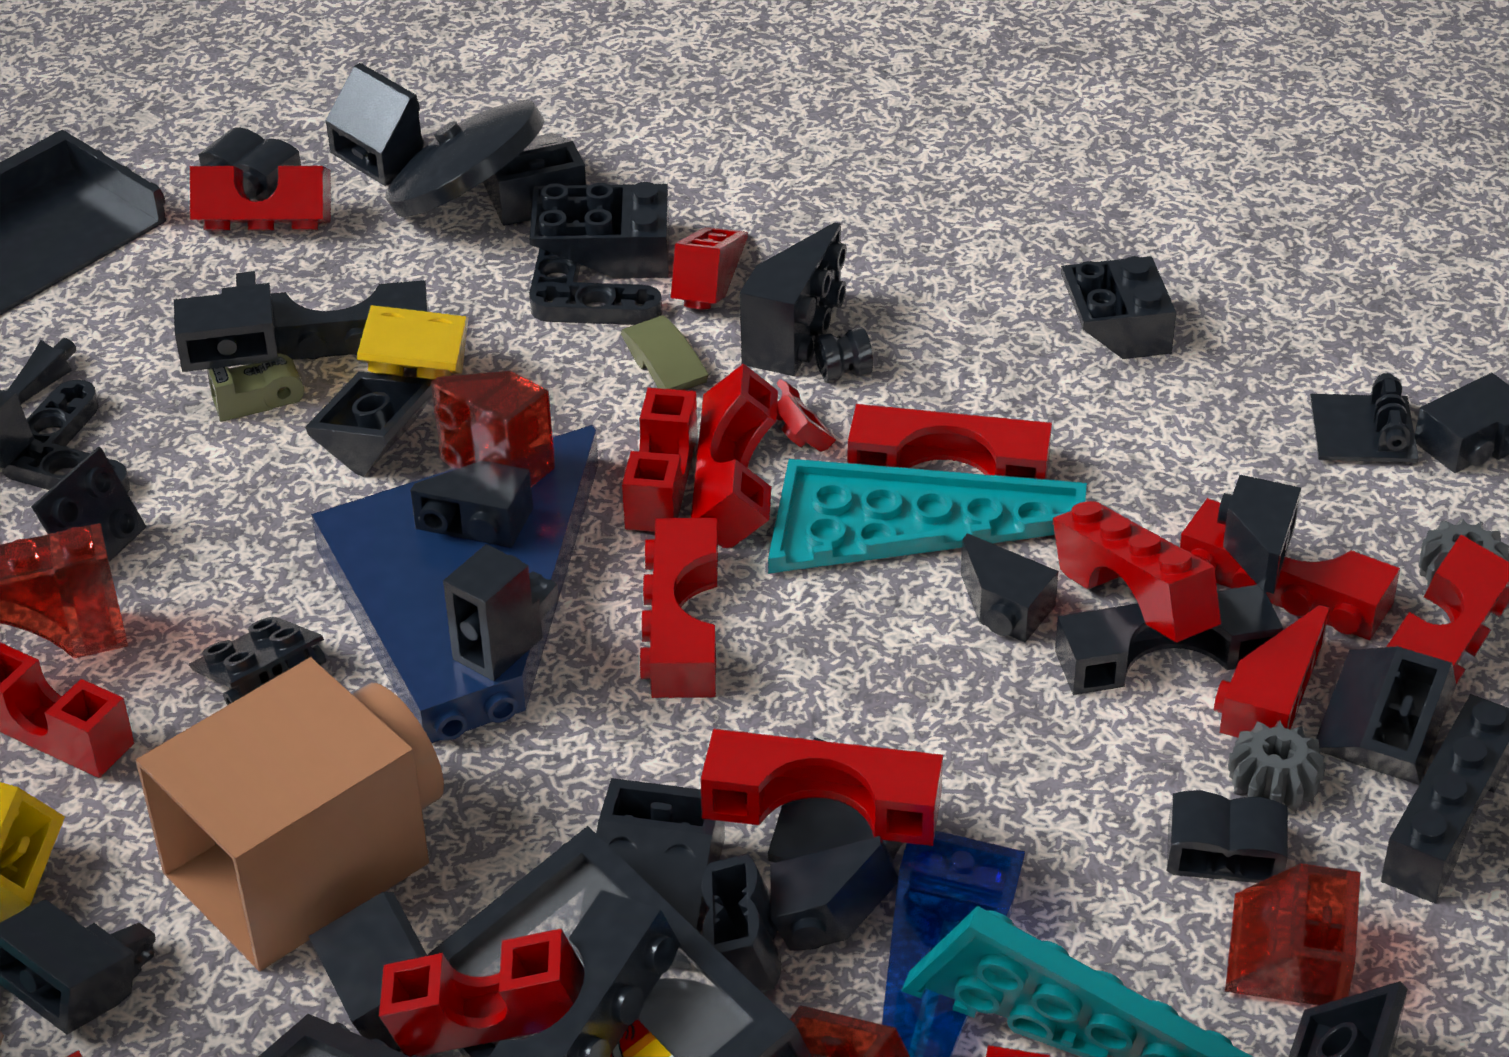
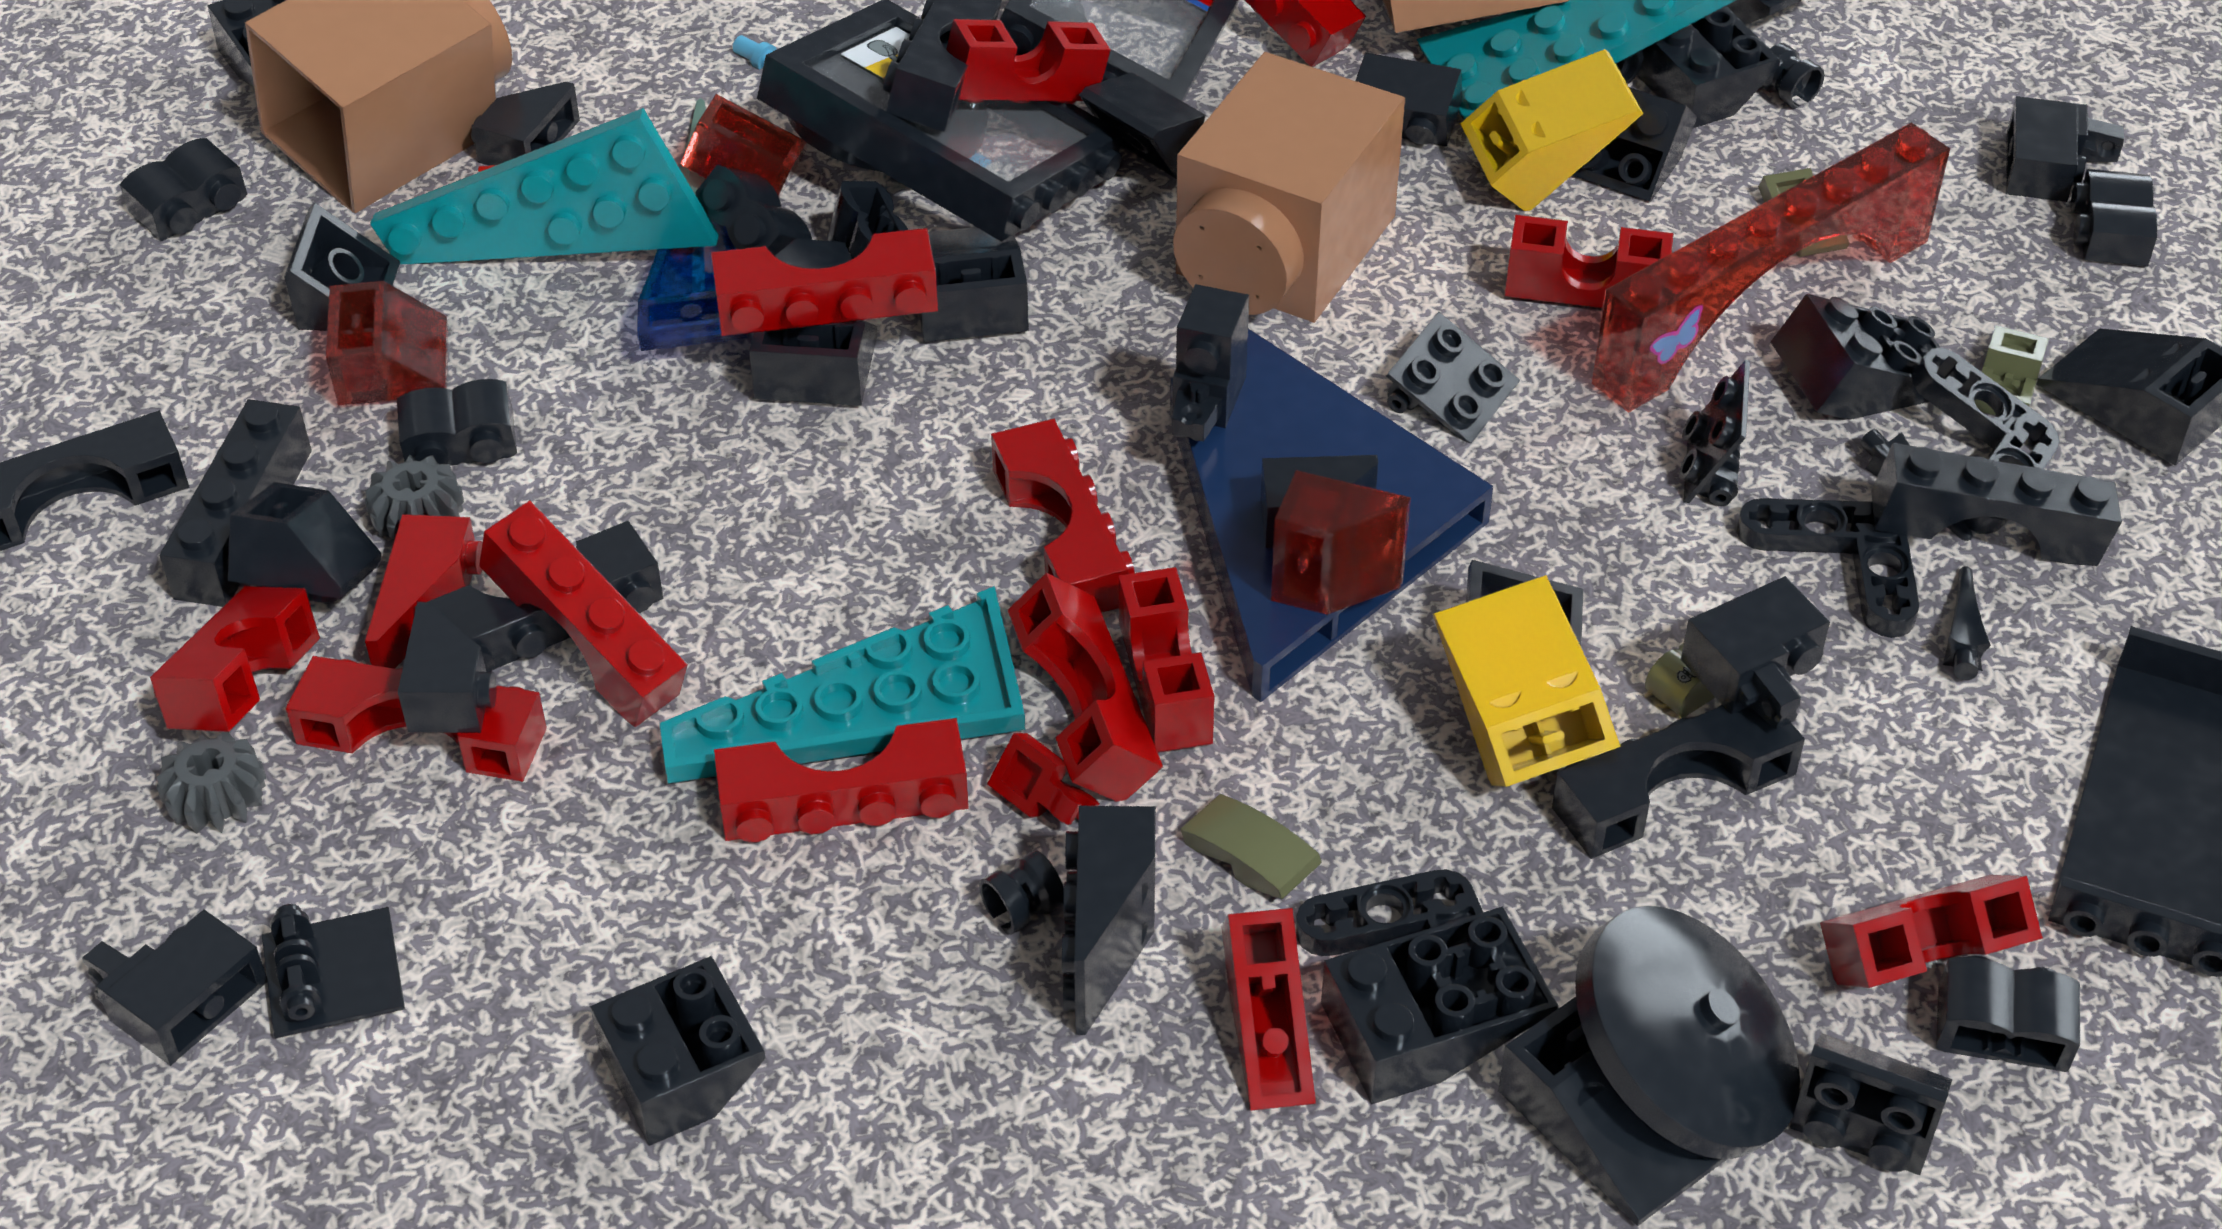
camera: 160 degrees right, 5 degrees up
black slope [961,533,1059,643] -> none
none -> black brick [695,165,812,256]

